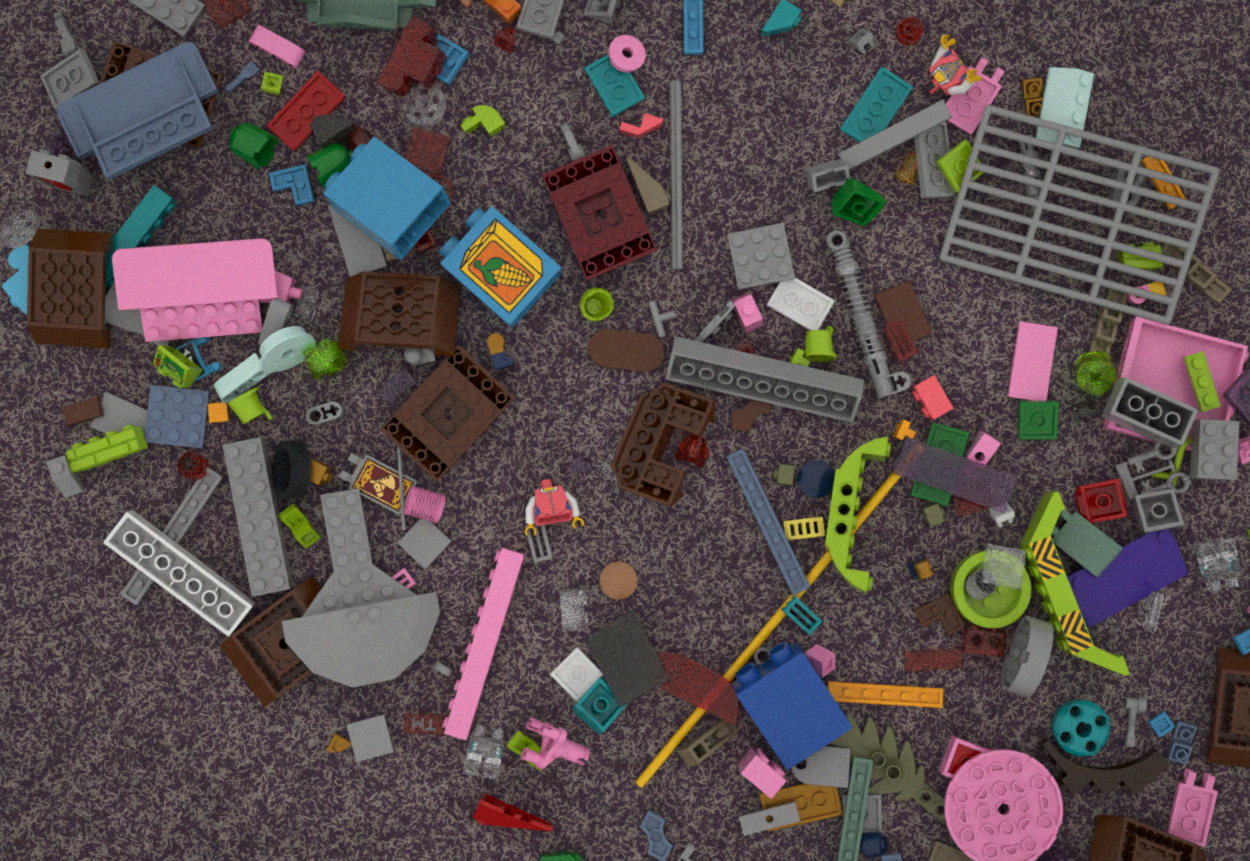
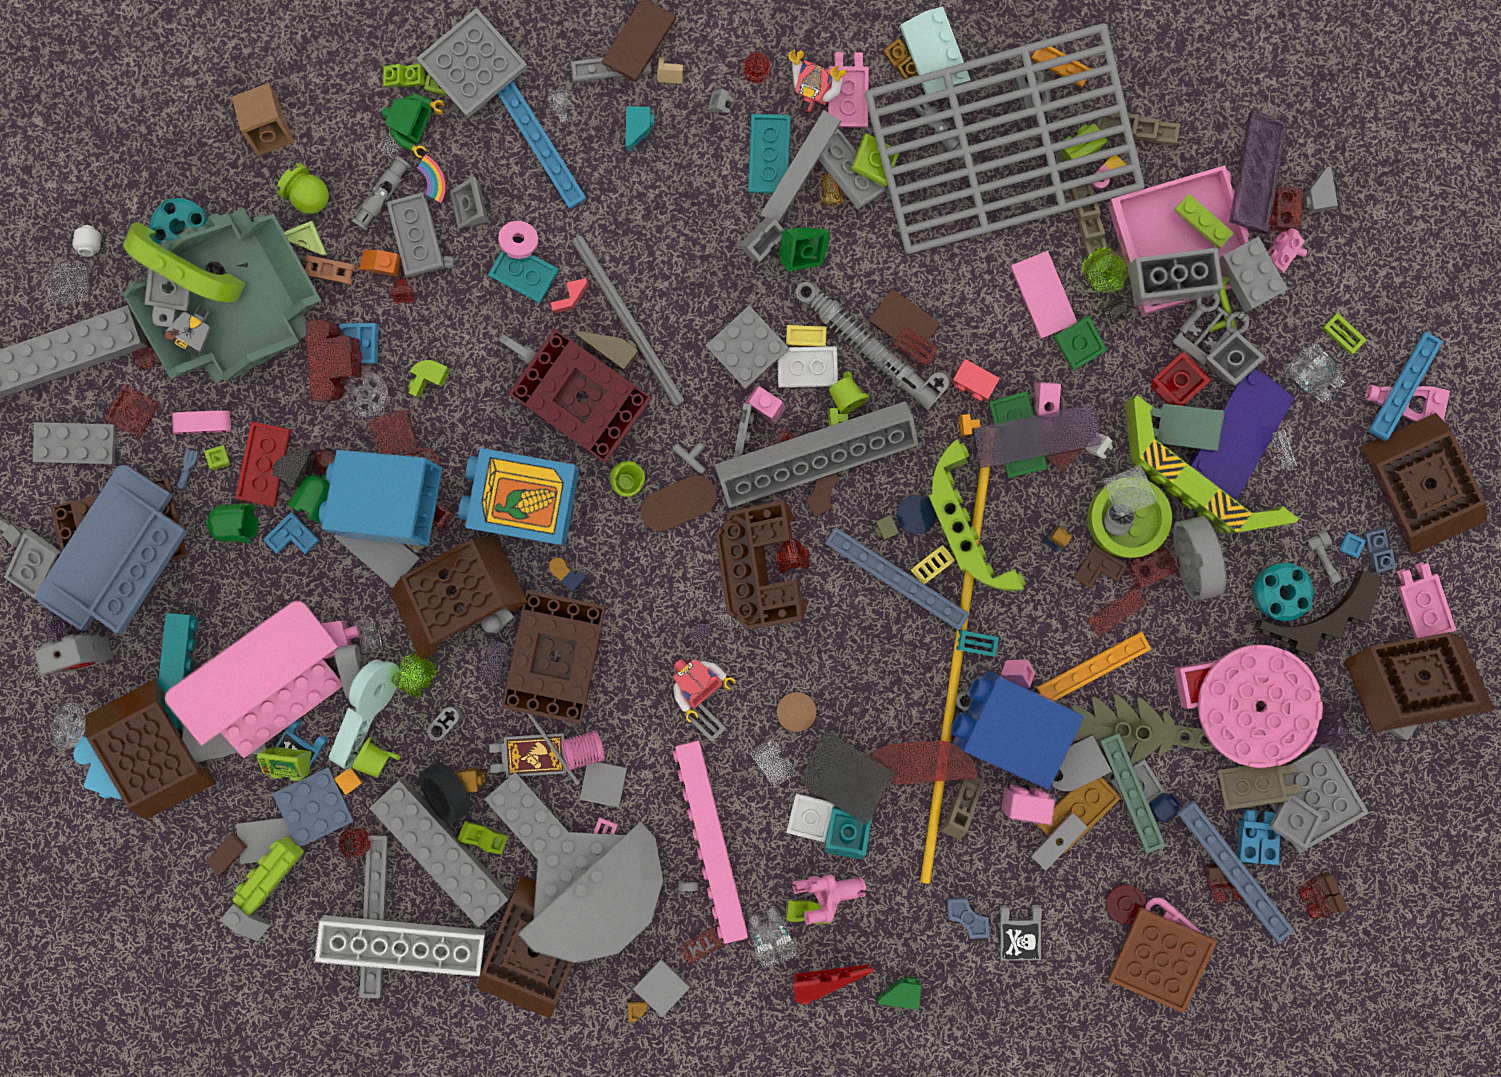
camera: 30 degrees left, 0 degrees up
olive plate [921,503,946,527] -> none
none -> light yellow tile [786,325,827,347]

